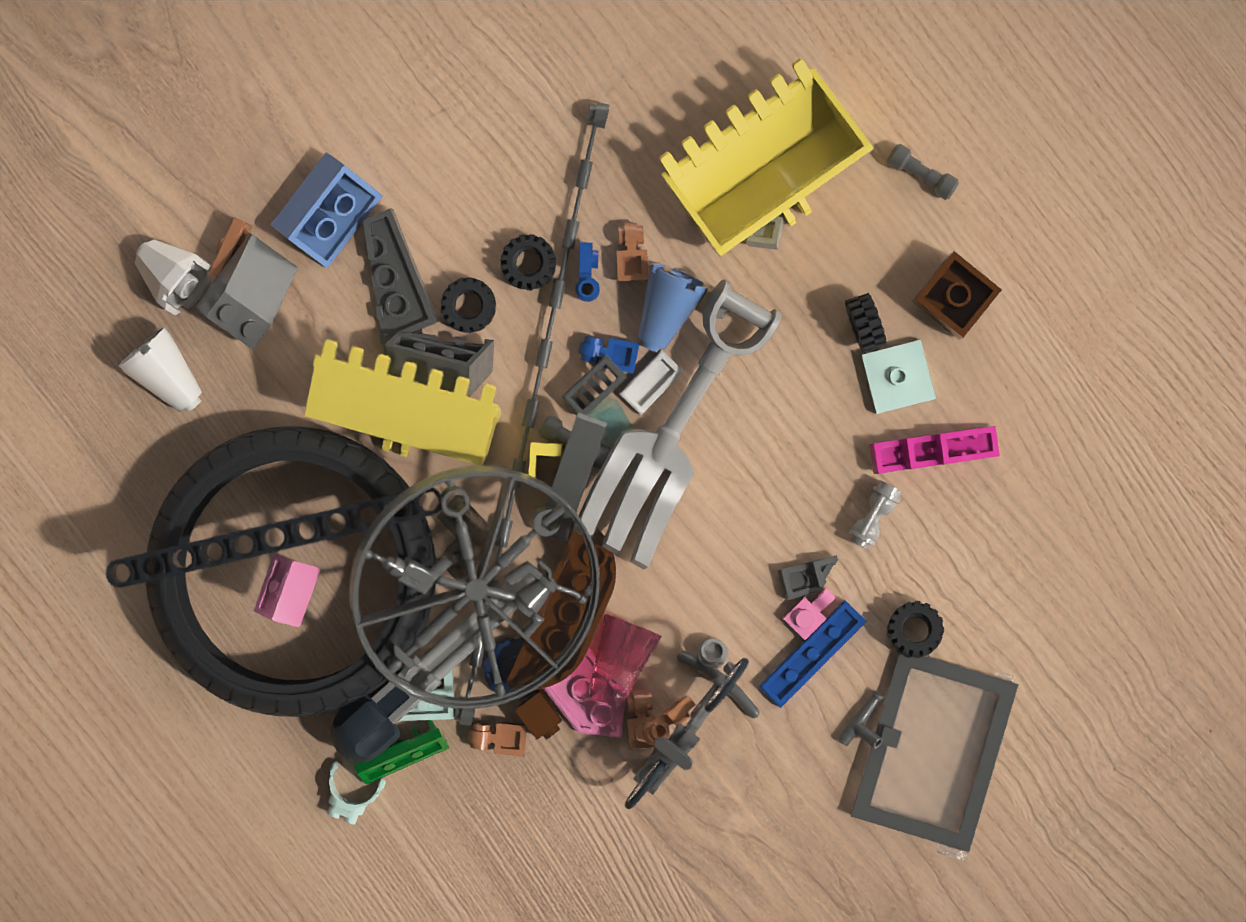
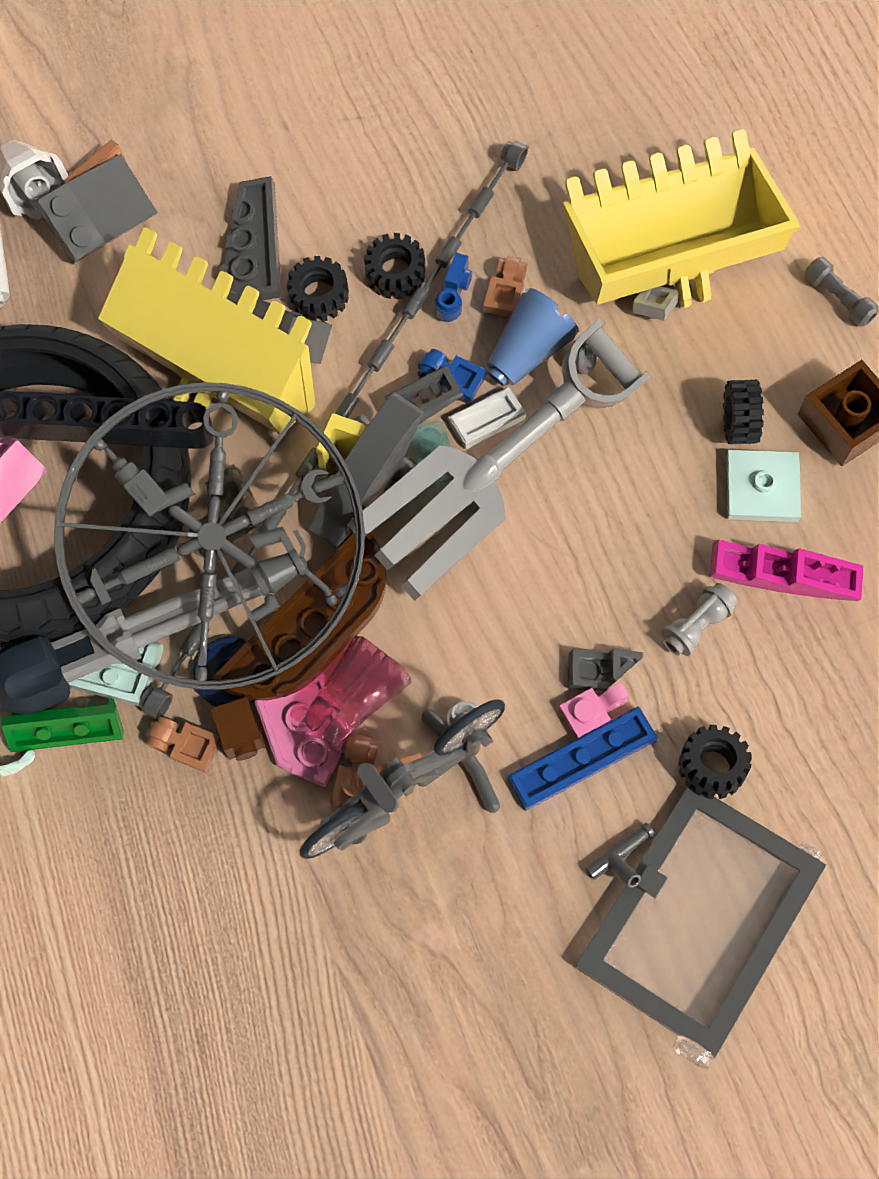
camera: 20 degrees right, 20 degrees down
medium blue slope [271,152,383,268] -> none

